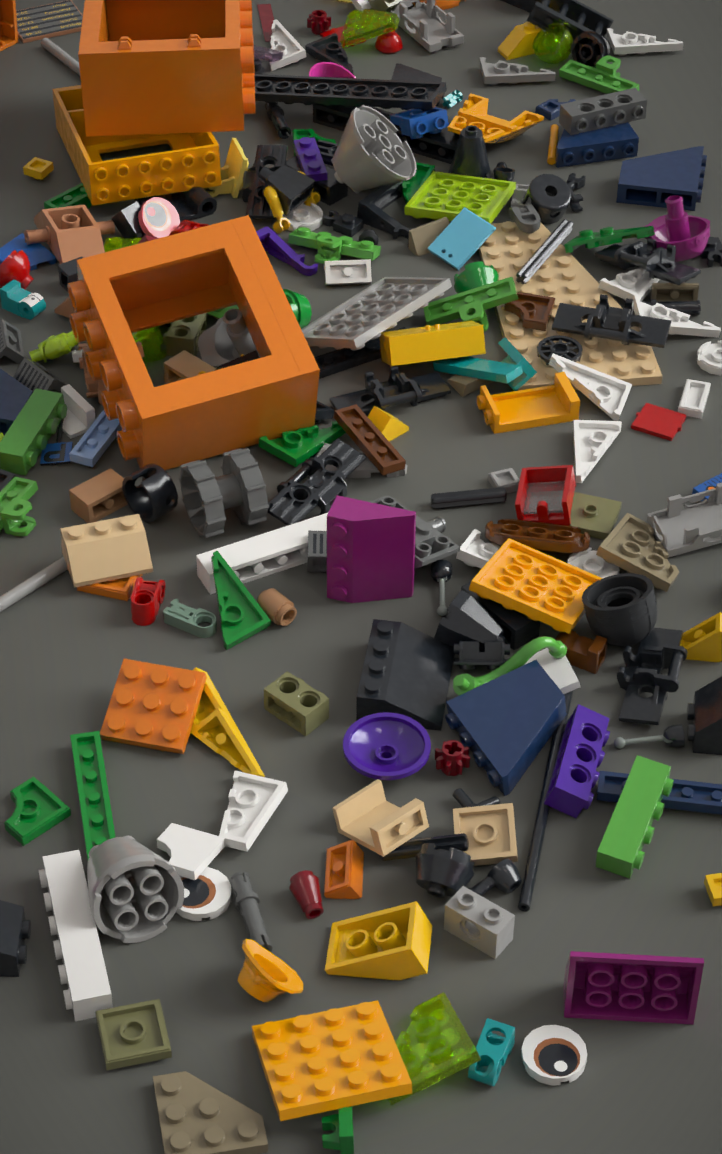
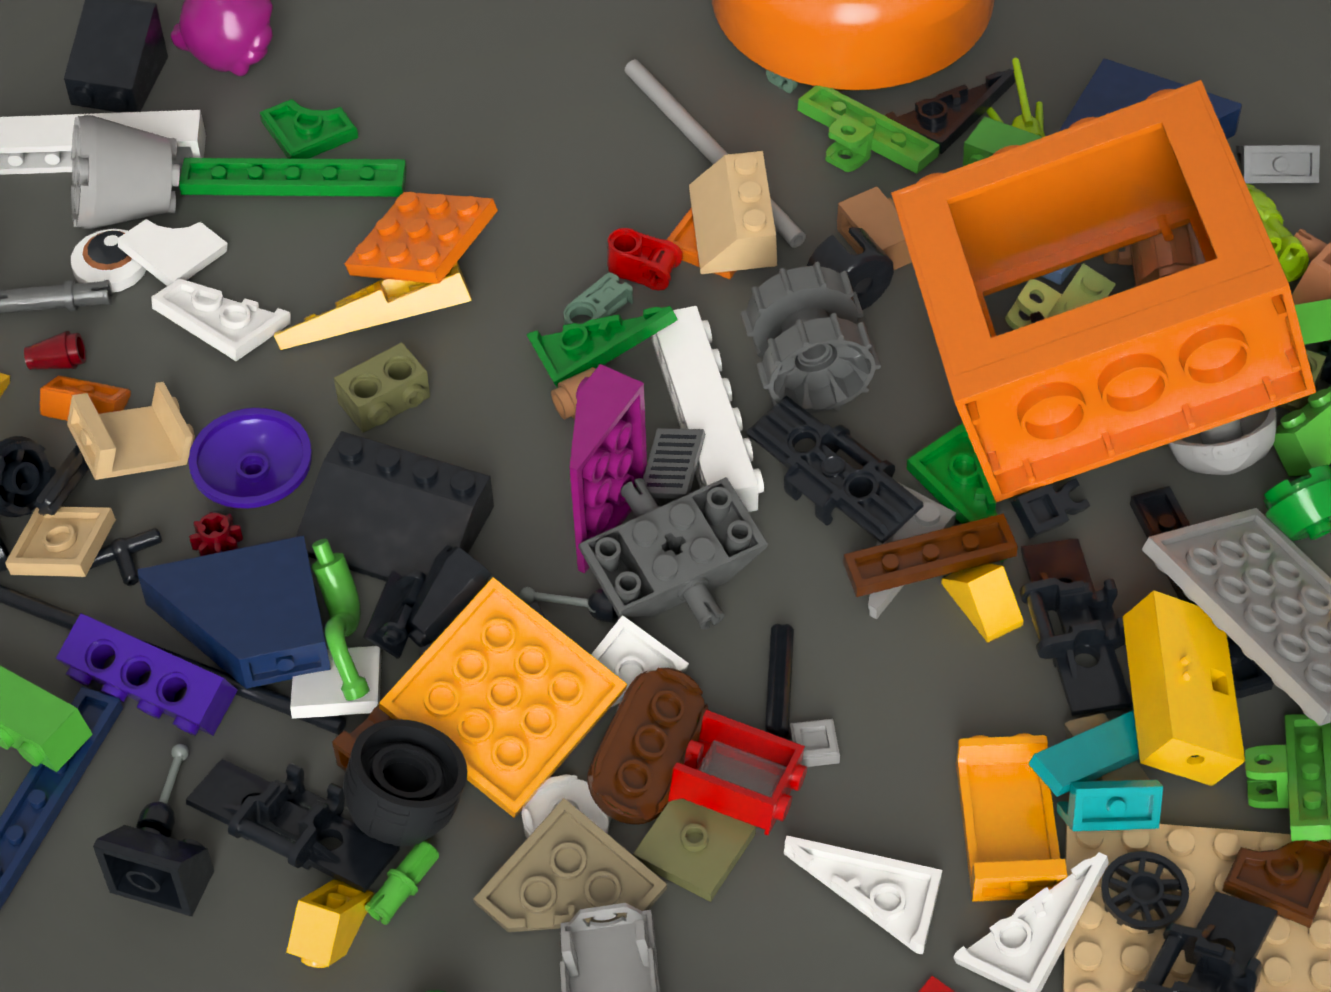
camera: 105 degrees right, 10 degrees up
none -> bright green axle [364,841,439,925]

